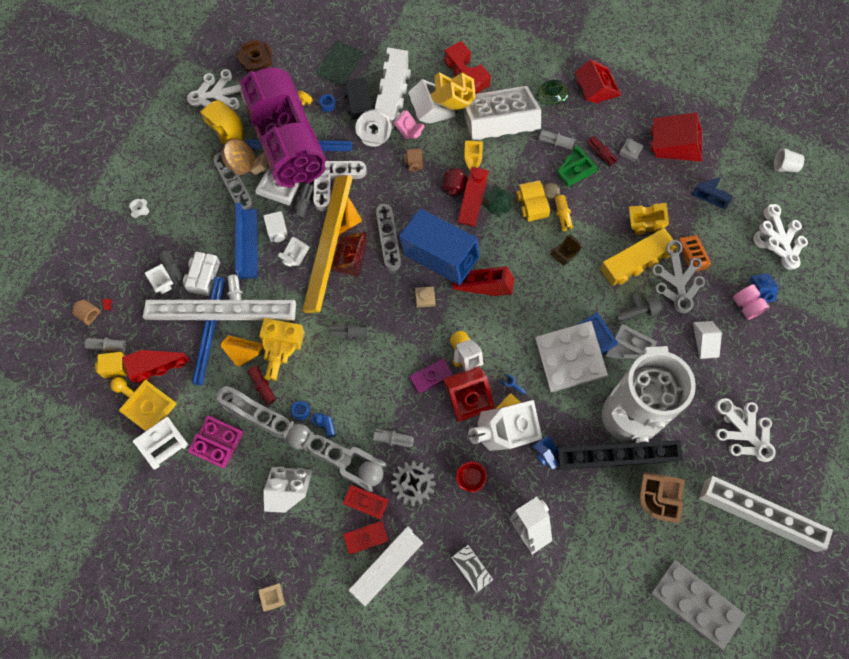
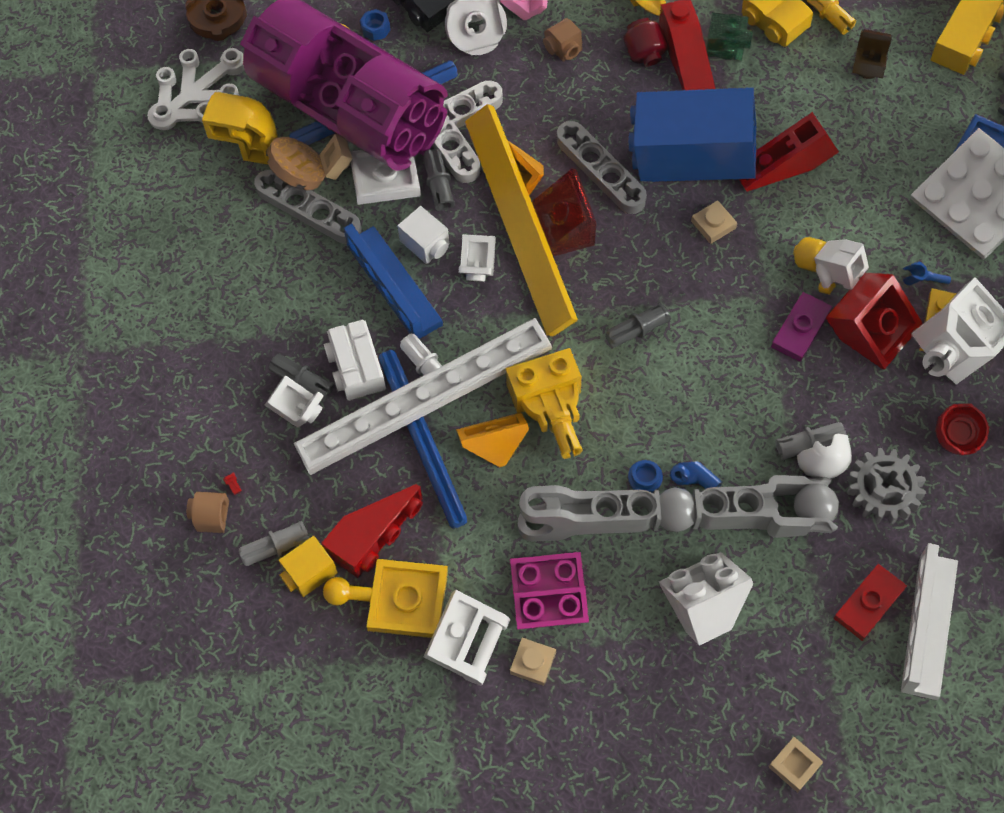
camera: 25 degrees left, 5 degrees down
white plate [129,199,149,218] -> none
dark red pin [247,366,277,405] -> none
red plate [343,485,389,520] -> none
none -> tan plate [510,638,556,686]
none -> white hair [797,434,852,479]

